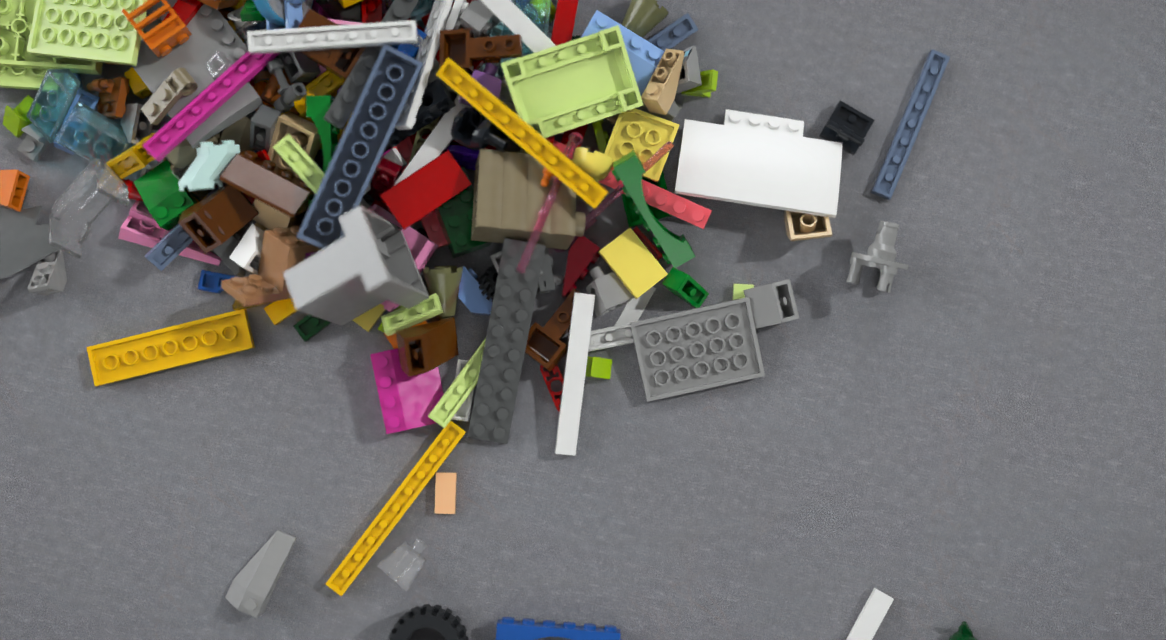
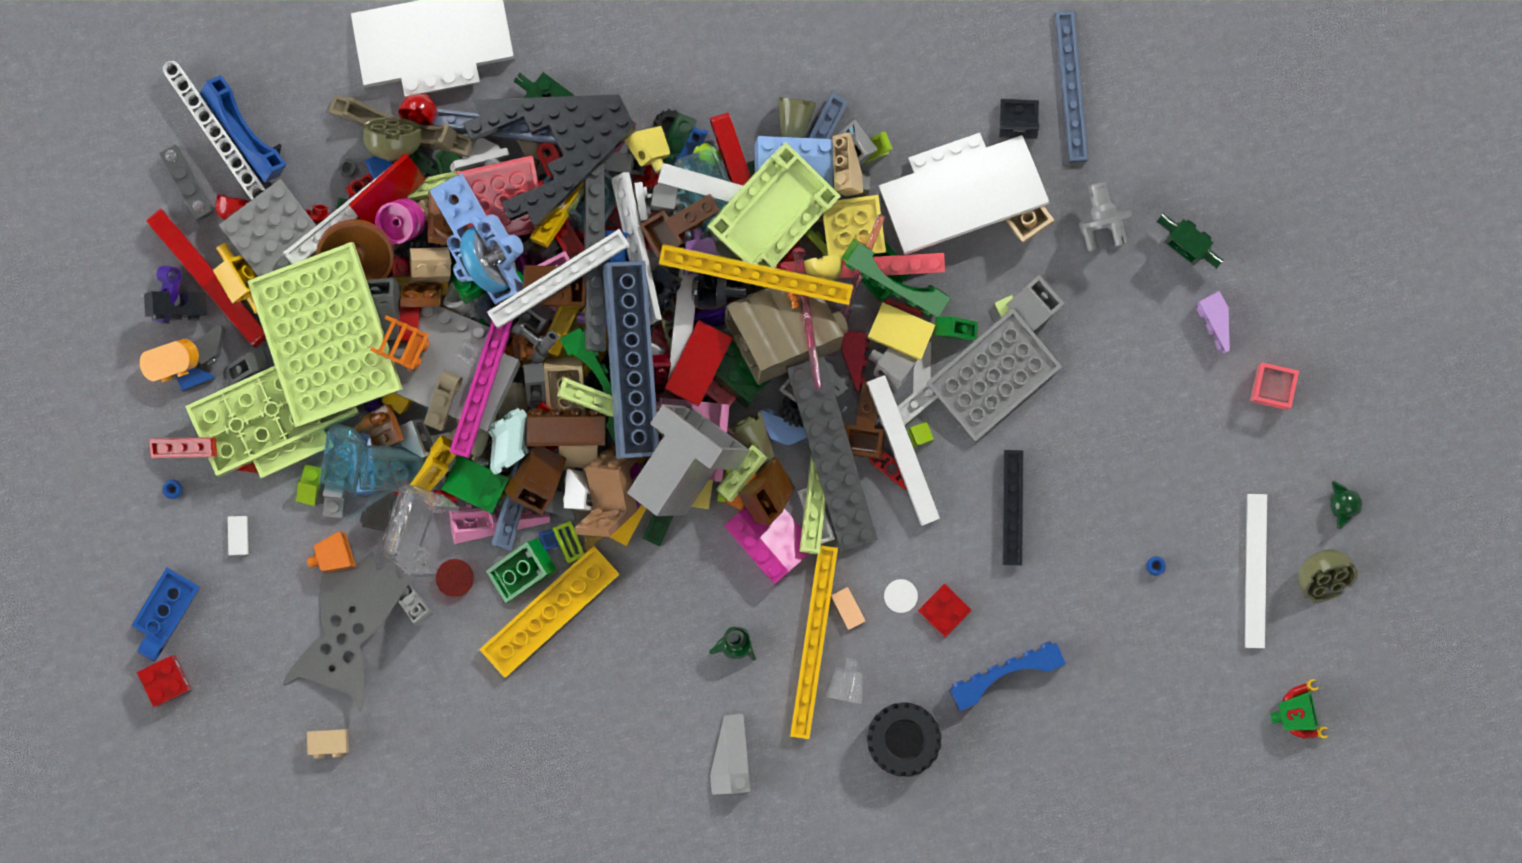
camera: 30 degrees left, 0 degrees up
none -> clear smoke slope [360,493,396,533]
none -> dark purple plate [364,398,383,413]
none -> clear red tile [435,559,474,597]
none -> green slope [486,538,557,603]
none -> lime tile [552,520,584,563]
none -> dark green piece [709,627,756,661]
none -> white sticker [884,579,918,613]
none -> red plate [918,583,972,638]
none -> black plate [1002,450,1023,566]
none -> blue plate [1146,556,1166,576]
none -> dark green brick [1156,212,1224,269]
none -> lavender slope [1196,291,1230,354]
none -> piece [1250,362,1299,410]

